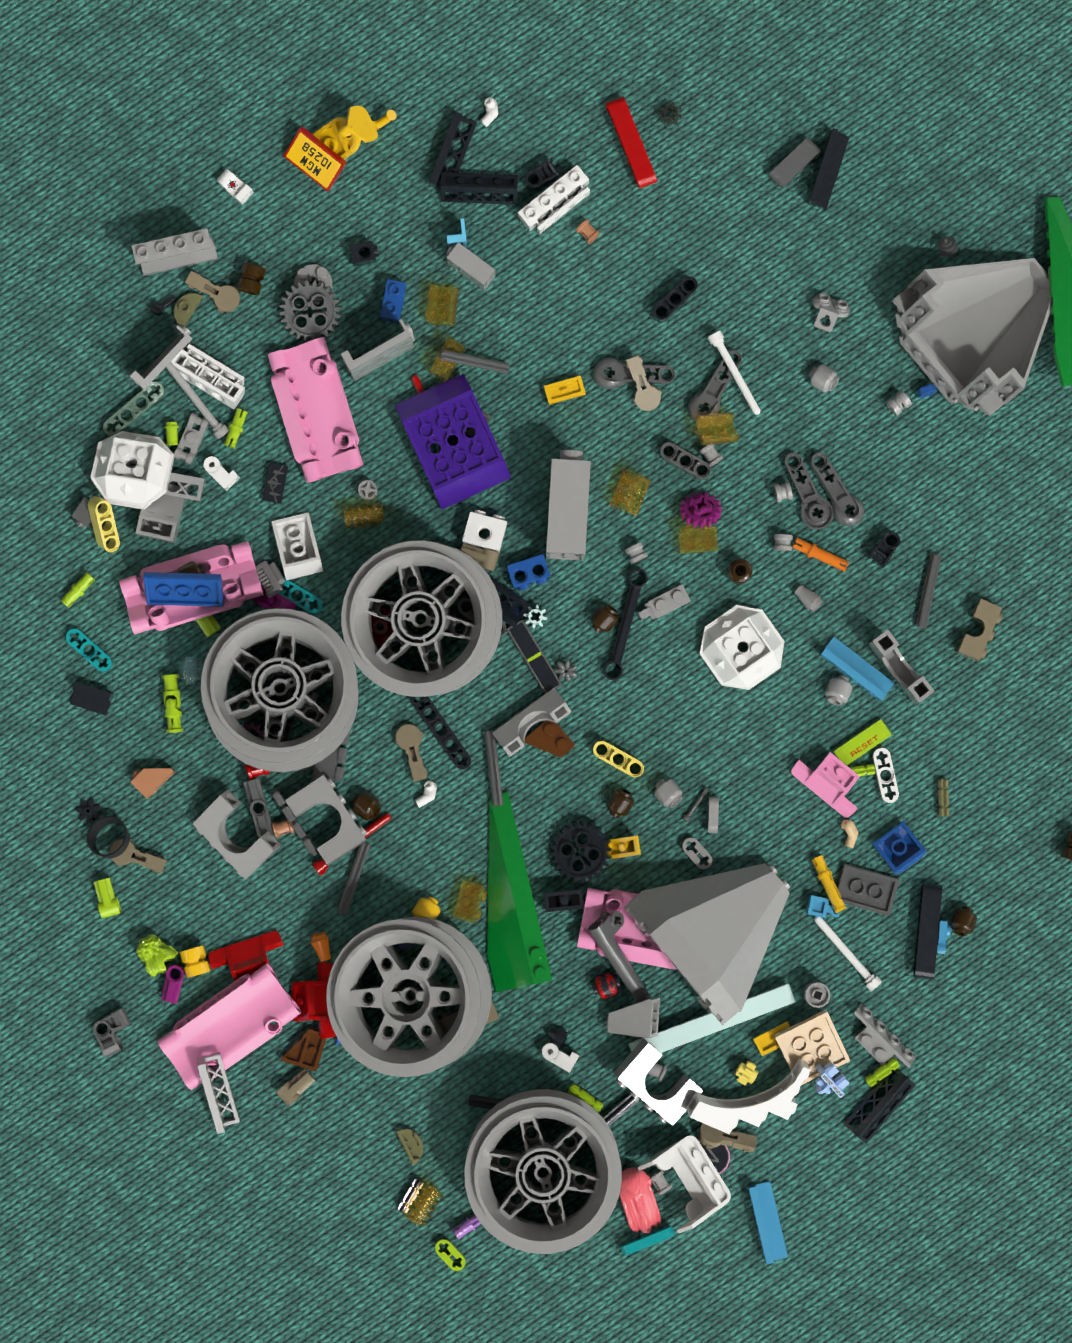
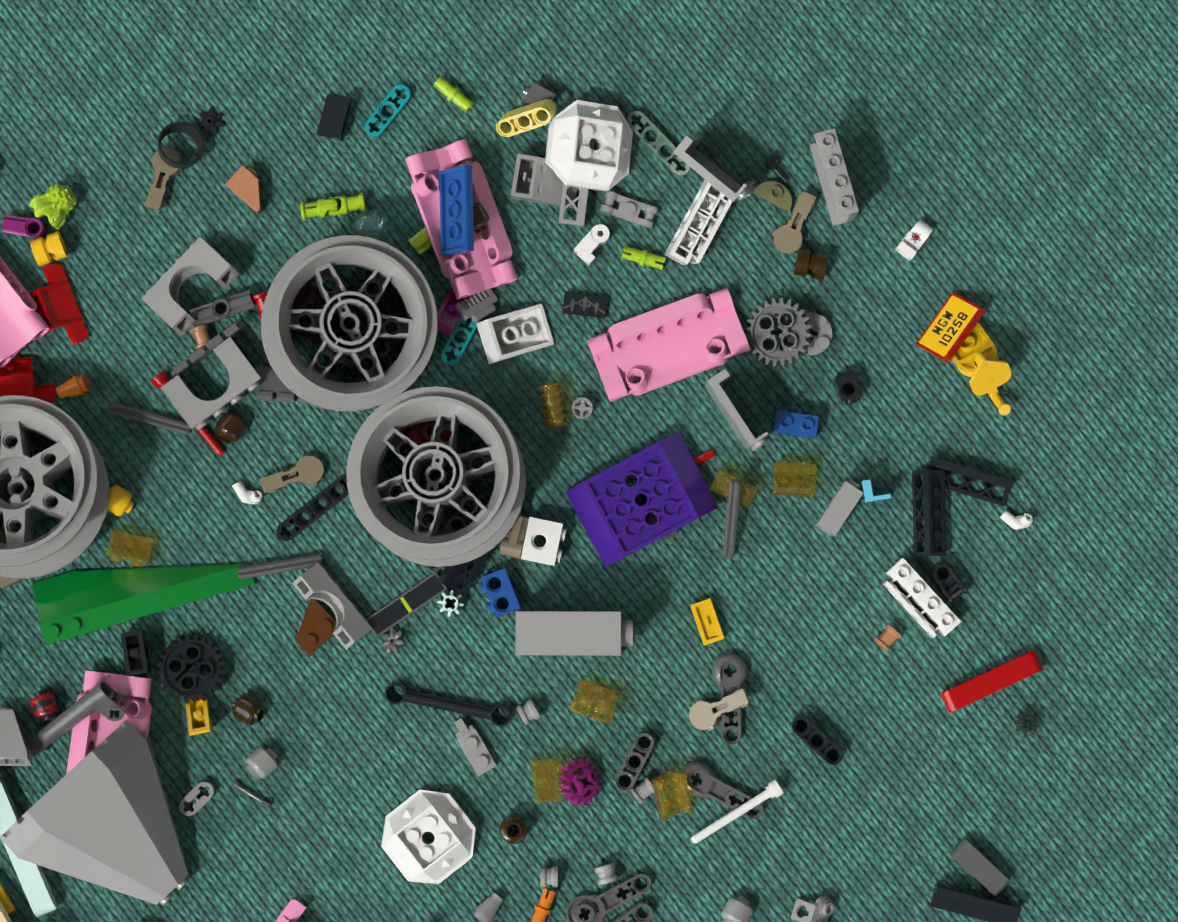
camera: 90 degrees right, 0 degrees up
lime piece [94,878,121,919] -> none
lime pin [164,422,179,446] -> none
light grey piece [166,362,229,439] -> none
dark brown head [590,603,618,633] -> none
light yellow beam [593,741,644,777] -> none
light grey beam [708,796,719,833] -> none

